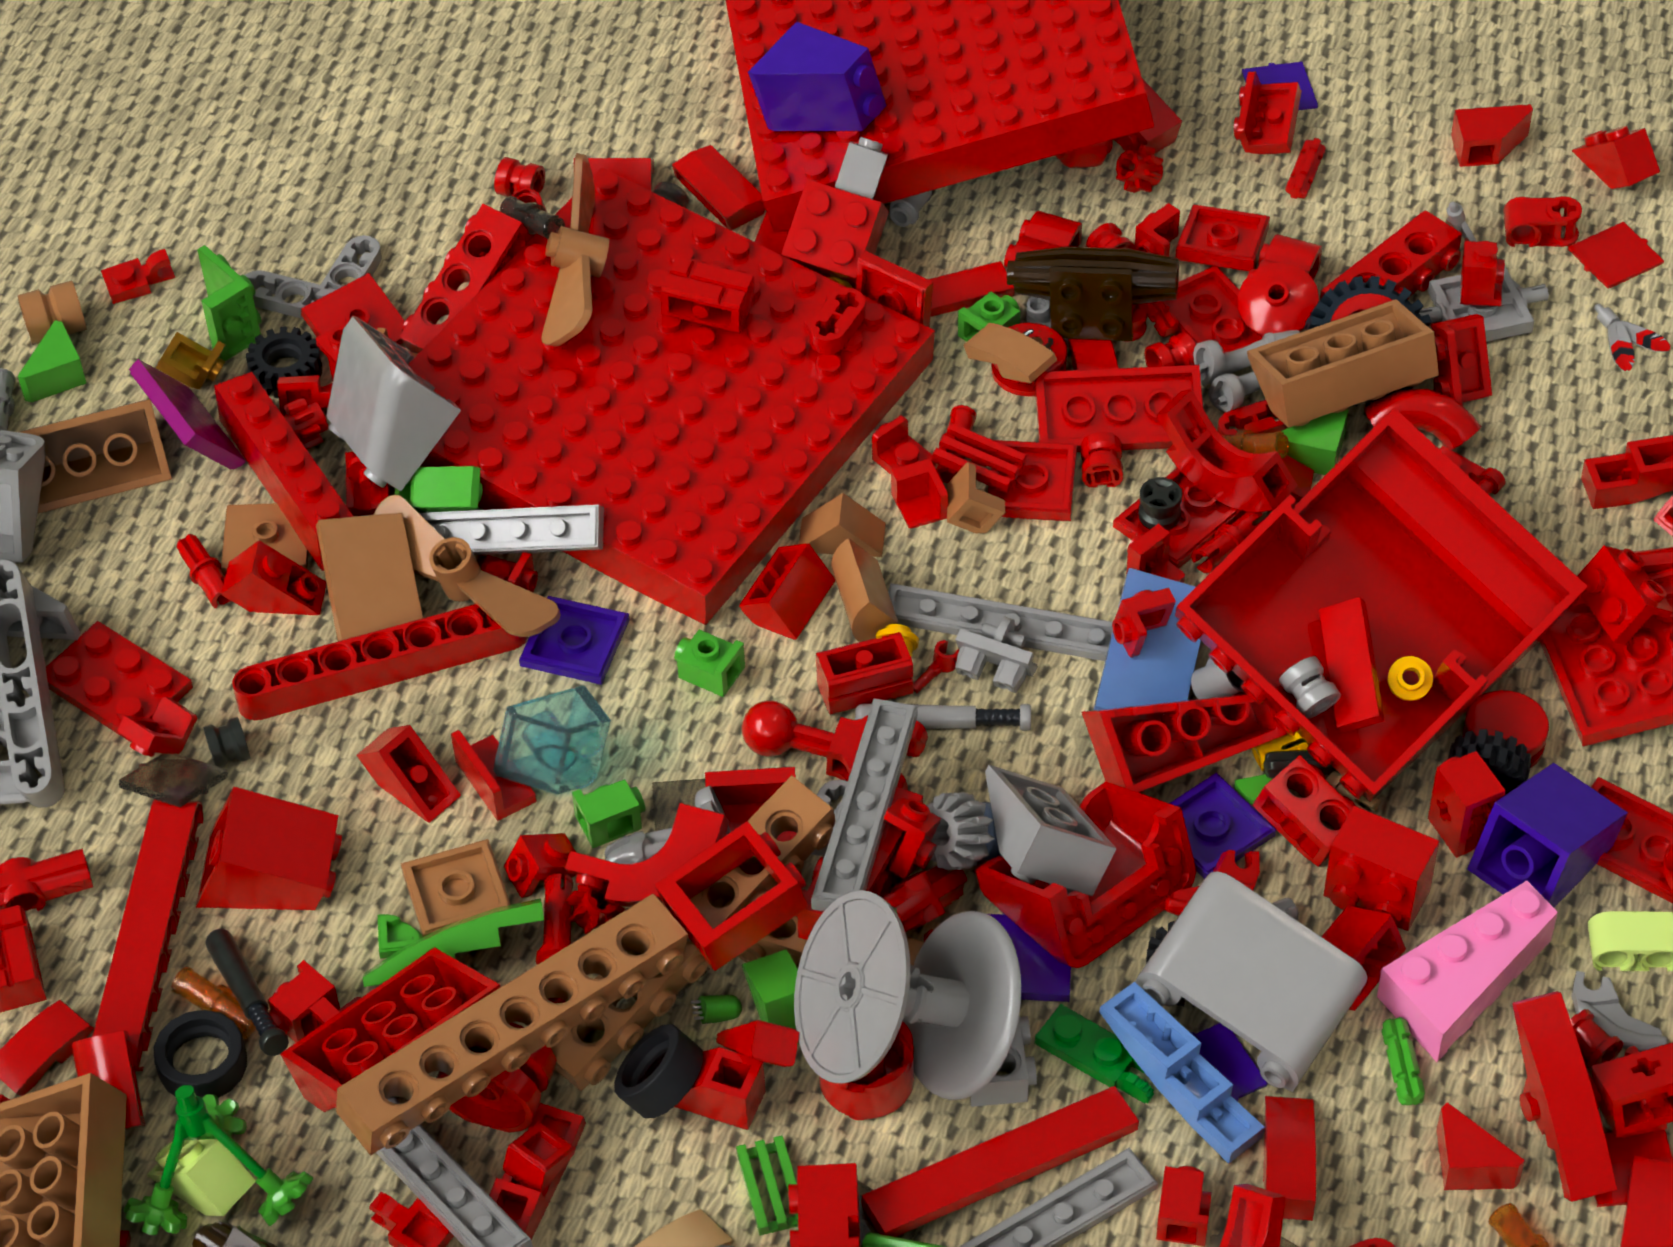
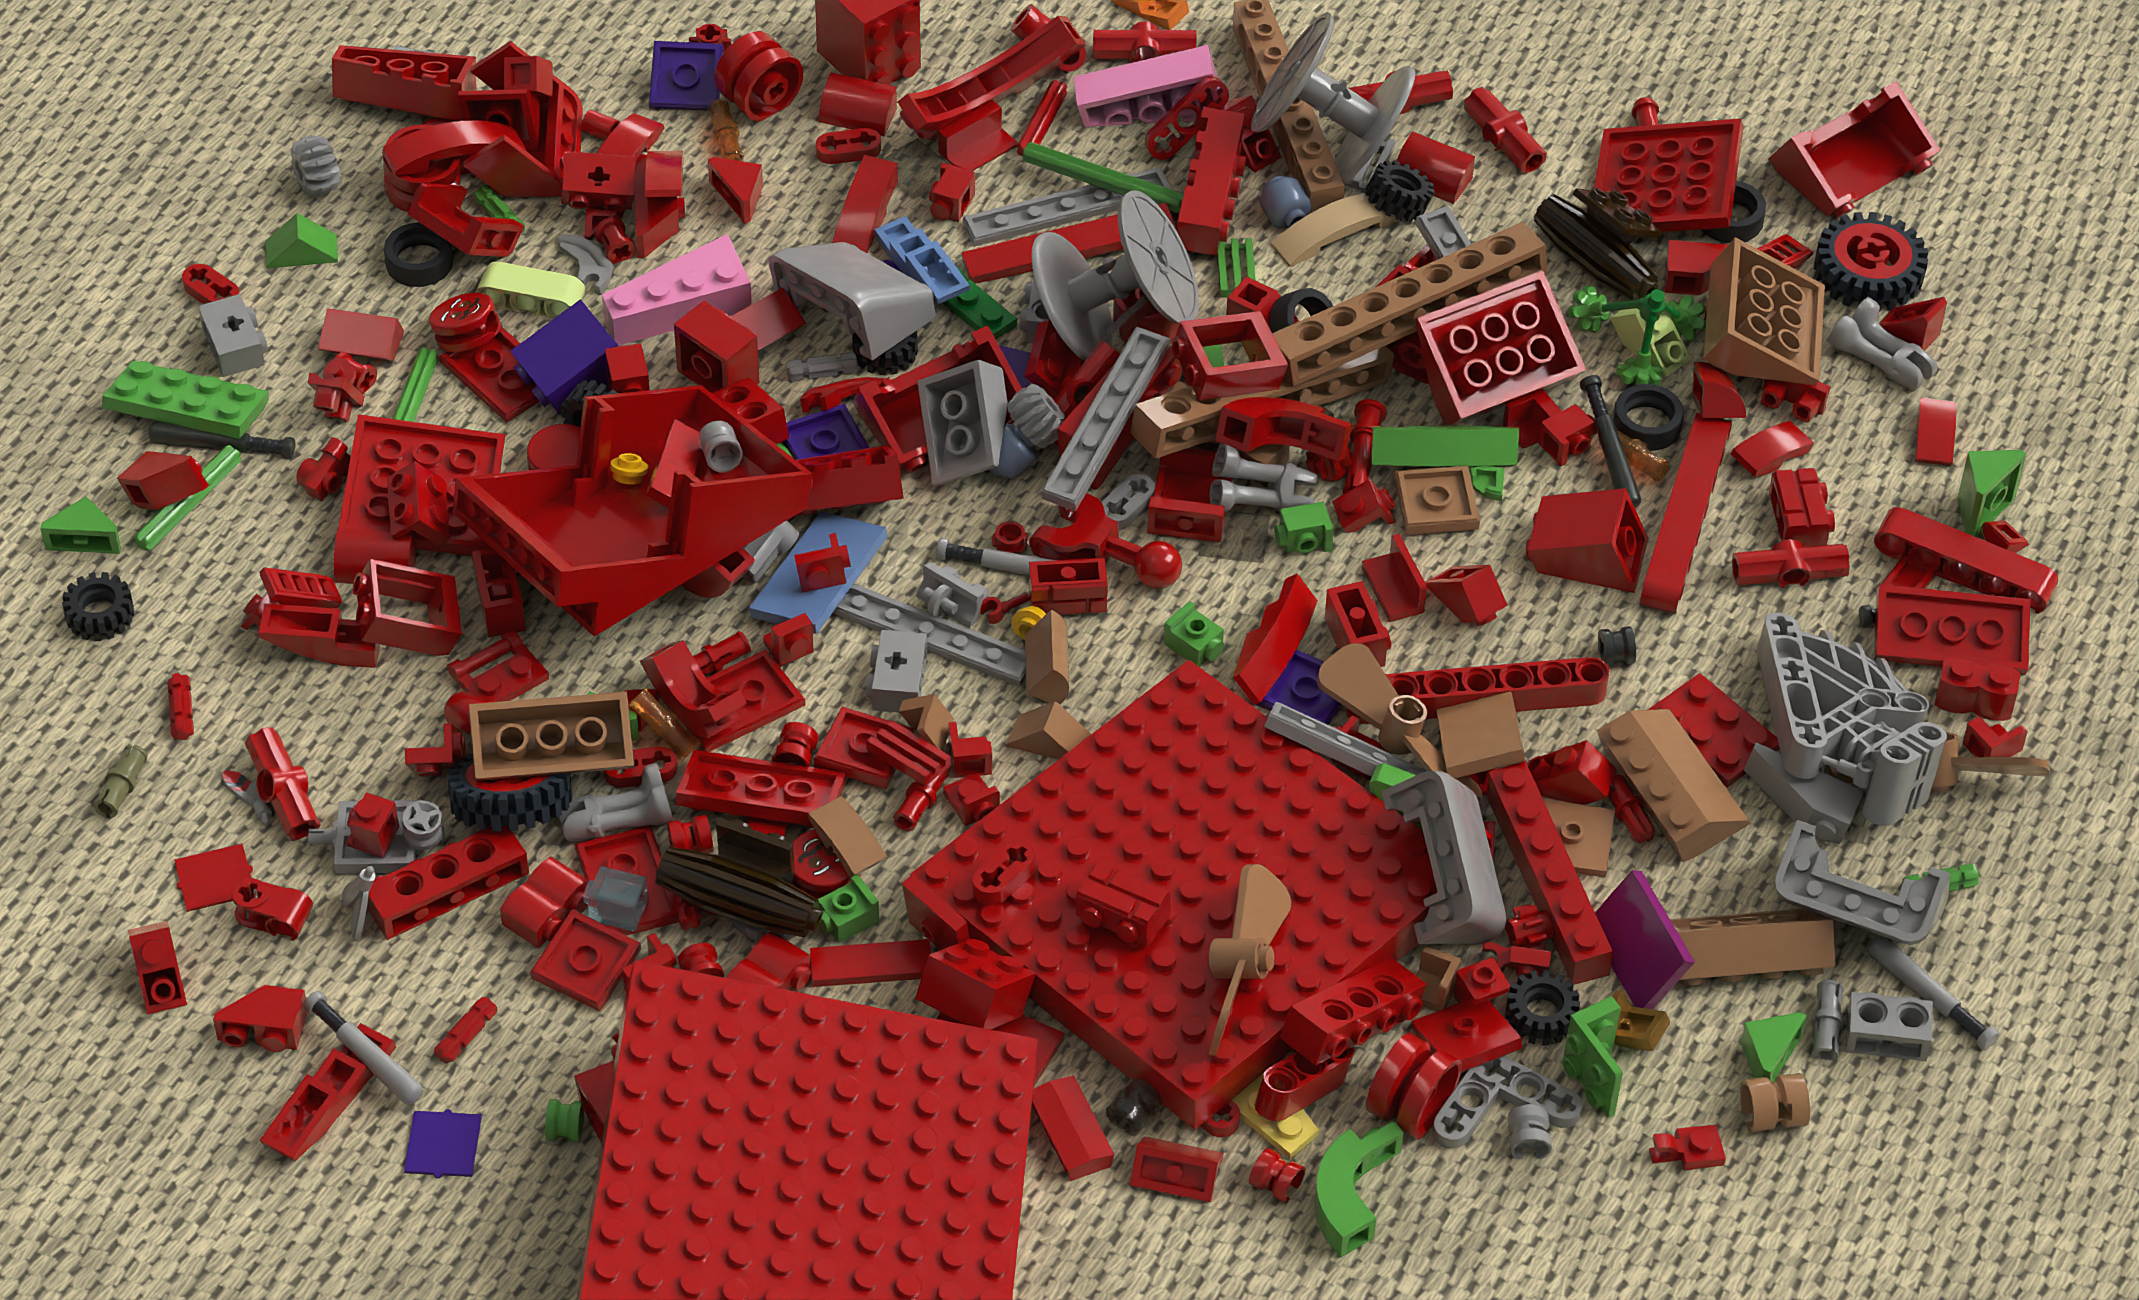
camera: 170 degrees left, 0 degrees up
red bracket [117,697,197,757] -> none
clear smoke piece [119,753,228,807] -> none
clear light blue slope [493,685,611,795] -> none
clear smoke pin [500,196,565,240] -> none
red slope [716,1020,800,1067] -> none
red brick [739,543,835,640] -> none
dark purple slope [748,22,887,131] -> none
light grey brick [834,137,888,199] -> none
red bracket [883,797,942,879] -> none
pearl dark grey wheel [1139,477,1182,530] -> none
red bracket [1233,71,1302,154] -> none
red dish [1238,262,1319,337] -> none
bright green axle [1382,1017,1425,1105] -> none
none -> red piece [244,727,321,841]
none -> red slope [260,1023,396,1161]
none -> light grey piece [303,991,423,1104]
none -> red window [353,559,462,656]
none -> light grey wheel [402,800,443,851]
none -> bright green wheel [545,1099,584,1143]
none -> clear light blue brick [584,866,648,931]
none -> light grey brick [866,630,927,713]
none -> red plate [991,521,1028,554]
none -> red slope [1233,573,1318,705]
none -> bright green arch [1315,1121,1404,1258]
none -> red brick [1324,581,1391,667]
none -> red wheel [1366,1032,1462,1140]
none -> light grey wheel [1508,1104,1552,1159]
none -> medium nougat slope [1596,709,1750,862]

